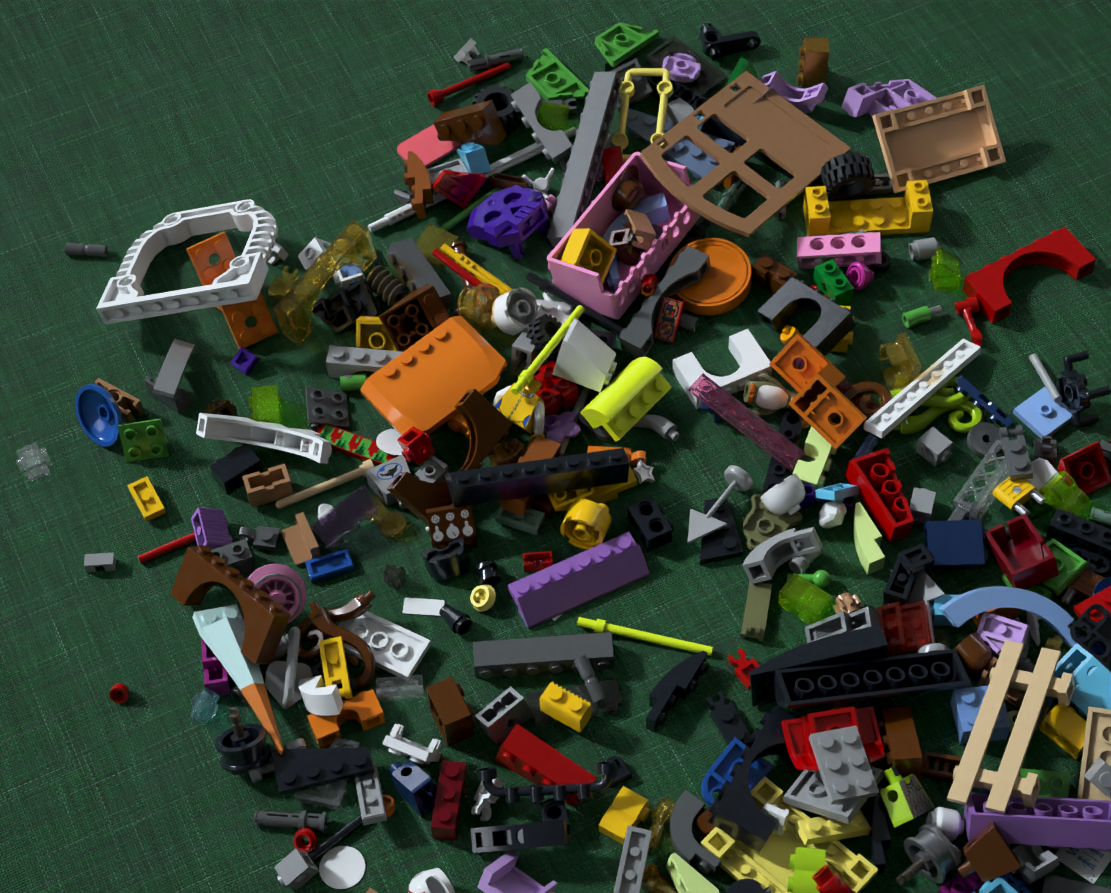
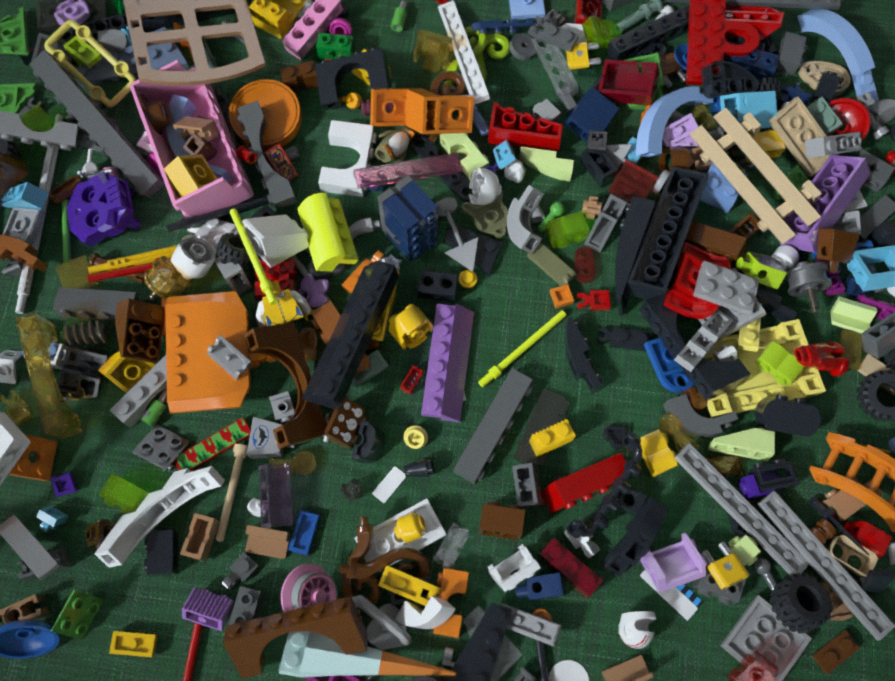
camera: 60 degrees left, 15 degrees up
white sticker [376,429,403,455] -> none
red brick [397,426,435,465] -> none
red wing [431,170,487,209] -> none
black wheel [475,561,501,587] -> none
dark grey piece [574,655,606,703] -> none
red tile [602,146,624,185] -> none
light grey brick [916,427,953,467] -> none
none -> medium azure tile [37,506,68,532]
none -> lime slope [63,35,103,69]
none -> light grey hinge [207,335,251,380]
none -> dark blue piece [377,175,438,262]
none -> yellow head [394,512,427,543]
none -> yellow plate [459,270,477,288]
none -> orange plate [550,284,574,309]
none -> clear red plate [574,247,595,284]
none -> light grey slope [674,309,734,372]

